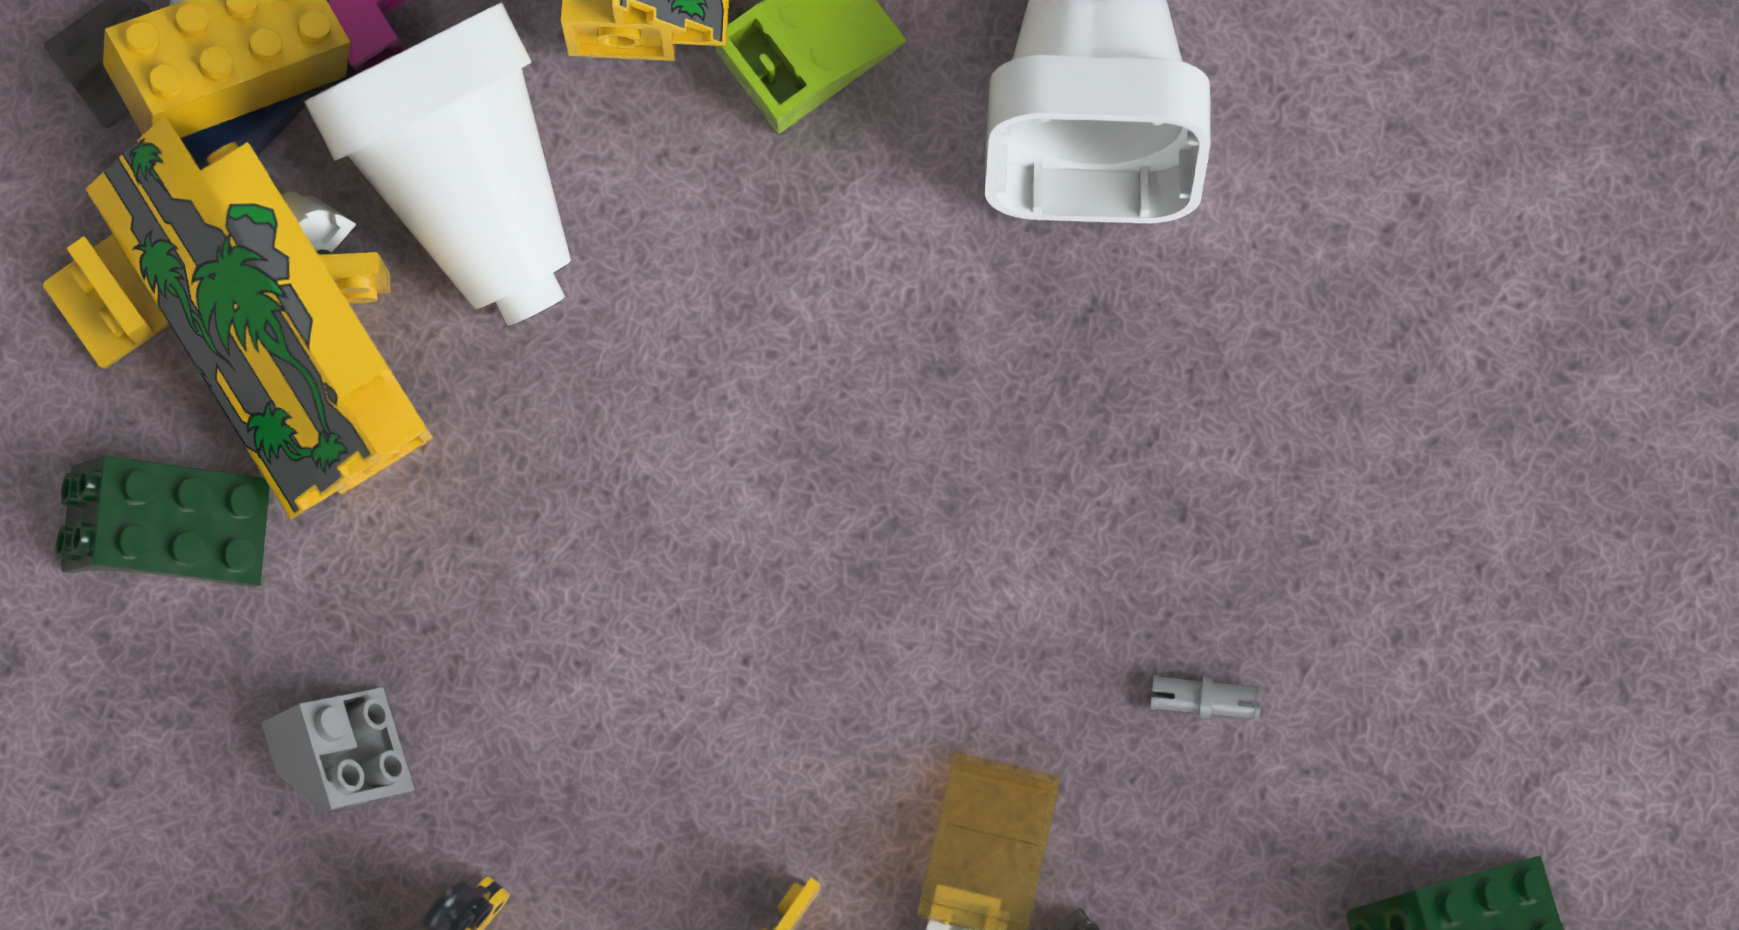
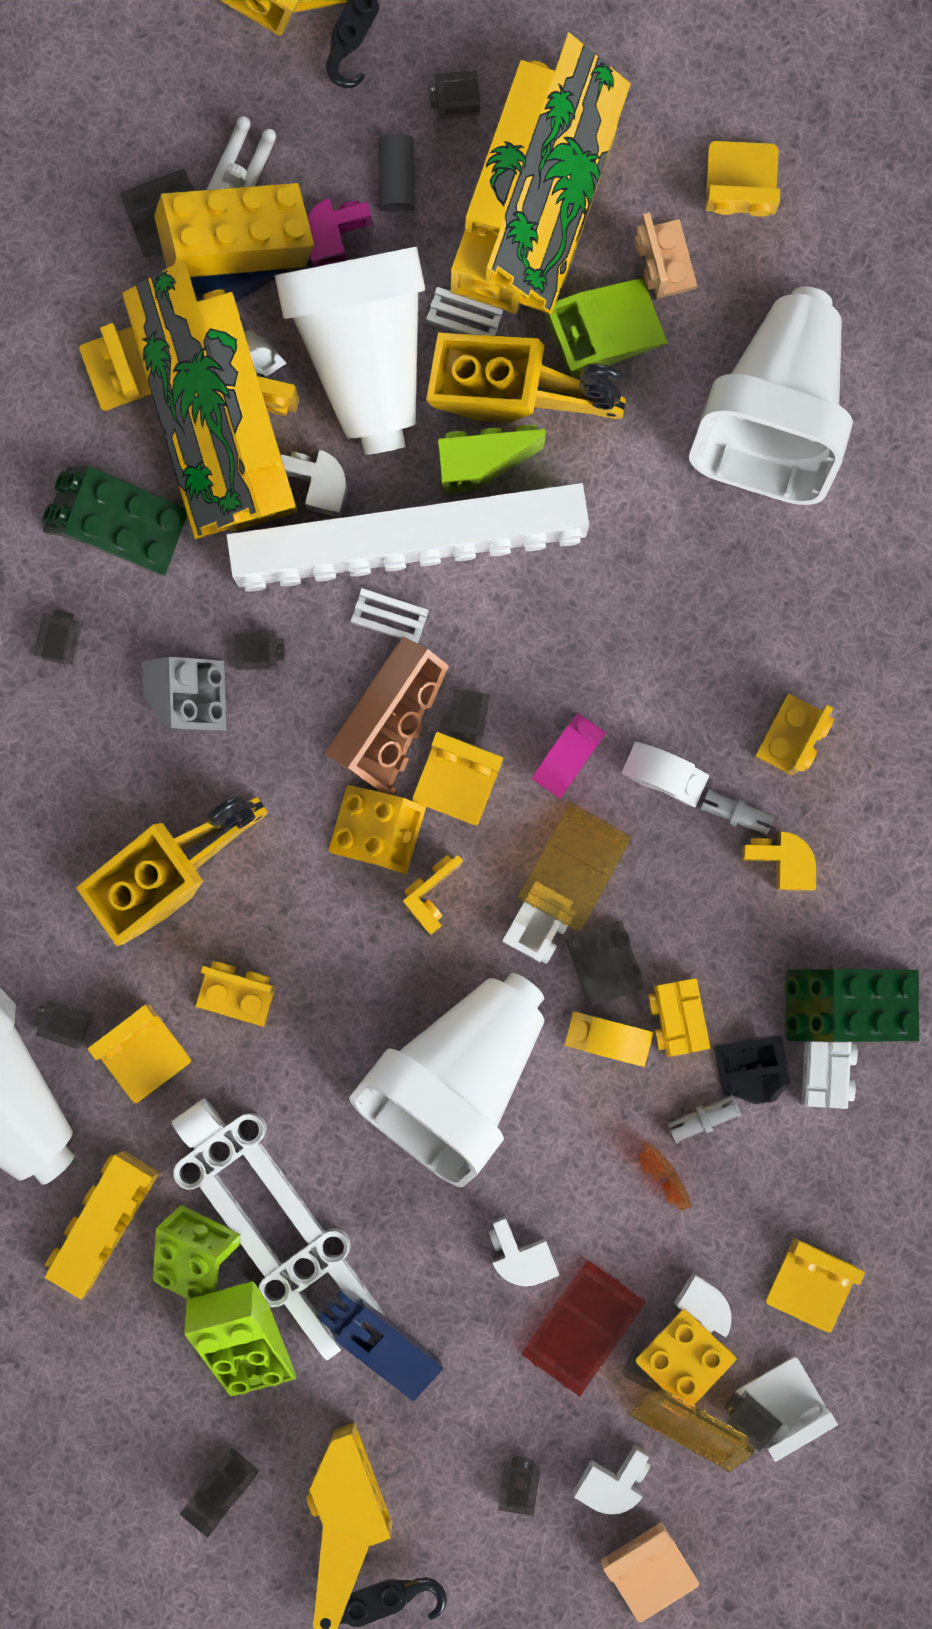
camera: 15 degrees right, 5 degrees up
none -> clear smoke brick [34,610,82,666]
none -> white brick [227,483,589,592]
none -> clear smoke bracket [234,630,285,671]
none -> white brick [281,450,347,518]
none -> nougat wedge [324,636,449,795]
none -> yellow bracket [329,785,426,874]
none -> white tile [351,588,429,643]
none -> yellow bracket [412,732,504,826]
none -> white tile [426,287,503,336]
none -> yellow slope [426,333,626,423]
none -> lime slope [438,425,546,494]
none -> clear smoke brick [448,689,490,744]
none -> dark pink brick [531,713,606,799]
none -> white brick [621,741,709,807]
none -> yellow brick [741,831,816,891]
none -> yellow bracket [754,693,835,776]

